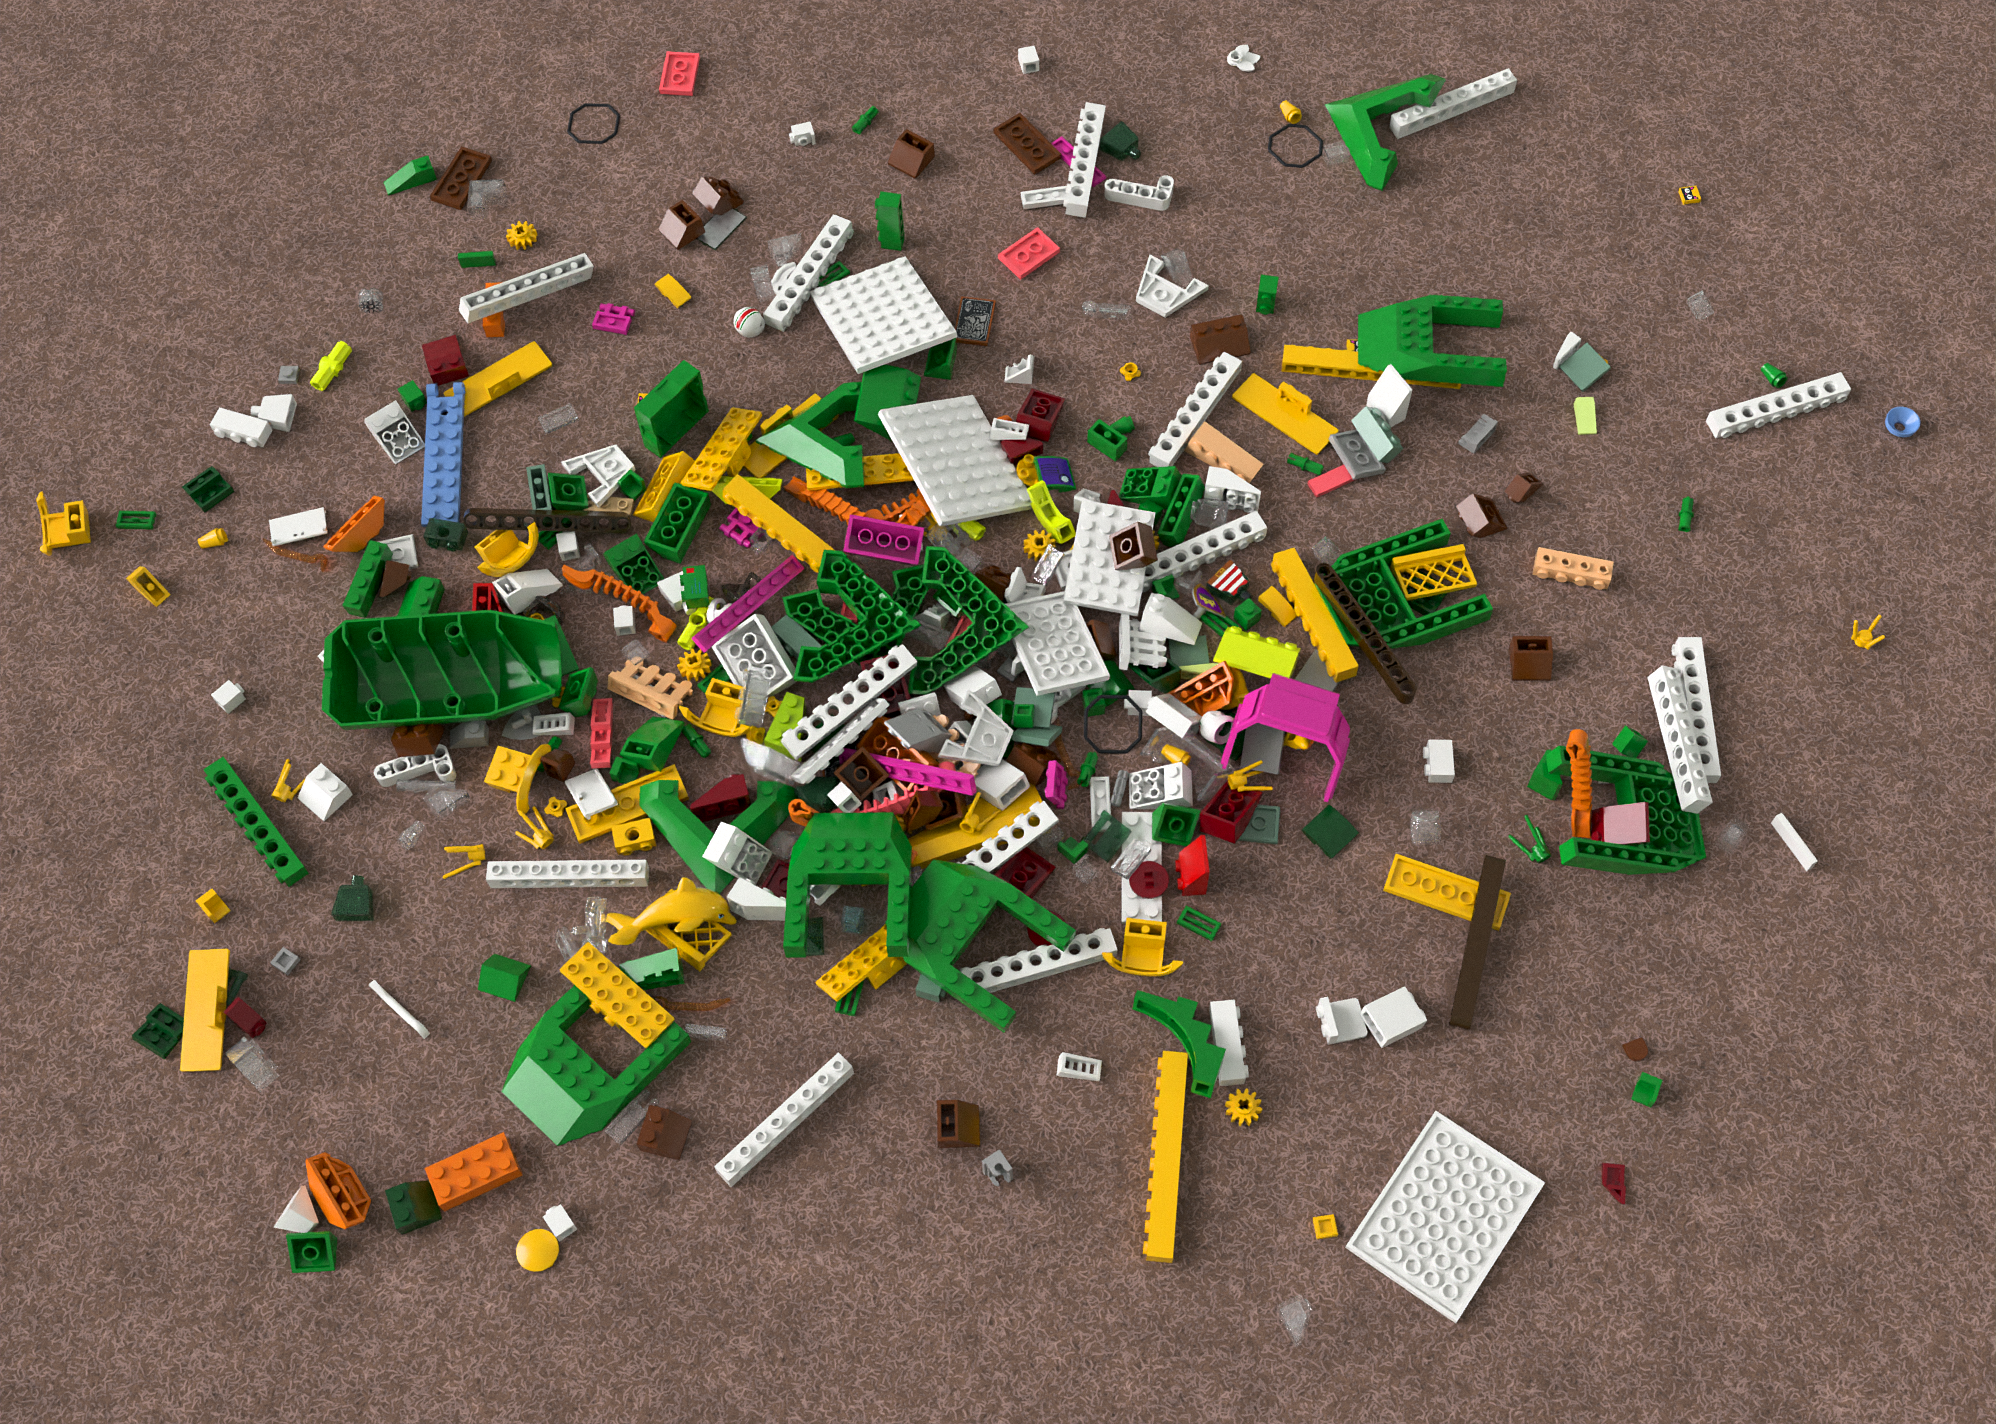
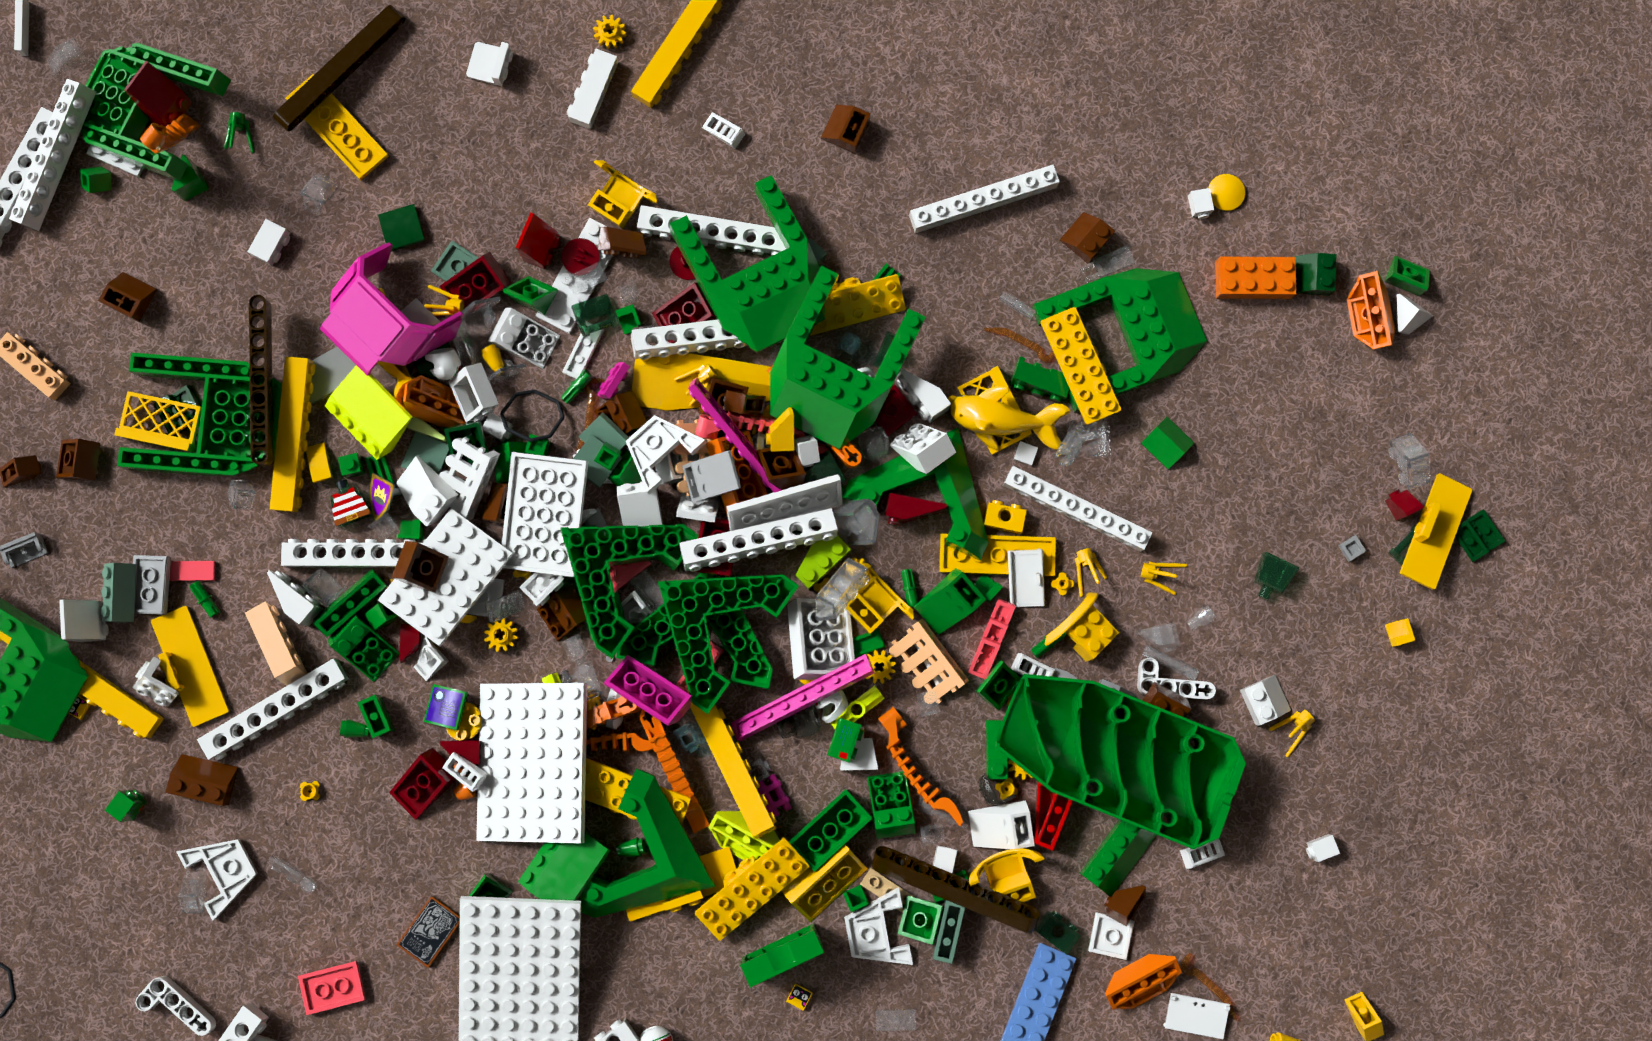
camera: 160 degrees left, 20 degrees up
green brick [203,757,309,887] -> none
green brick [342,540,393,618] -> none
white piece [369,980,430,1039] -> none
reddish brown slope [540,749,575,782] -> none
white brick [613,605,636,636] -> none
sand green brick [771,615,822,661] -> none
white brick [974,759,1030,811] -> none
light grey hinge [982,1149,1013,1186] -> none
white slope [1004,354,1035,384] -> none
neon yellow arch [1027,481,1076,544] -> none
light grey axle [1110,770,1129,807] -> none
green arch [1132,990,1226,1098] -> none
green tile [1177,905,1222,942] -> none
white brick [1360,987,1427,1048] -> none
none -> white bracket [133,657,178,706]
none -> reddish brown slope [598,227,646,259]
none -> clear light blue window [673,722,702,753]
none -> yellow slope [766,407,794,452]
none -> white tile [1013,441,1038,466]

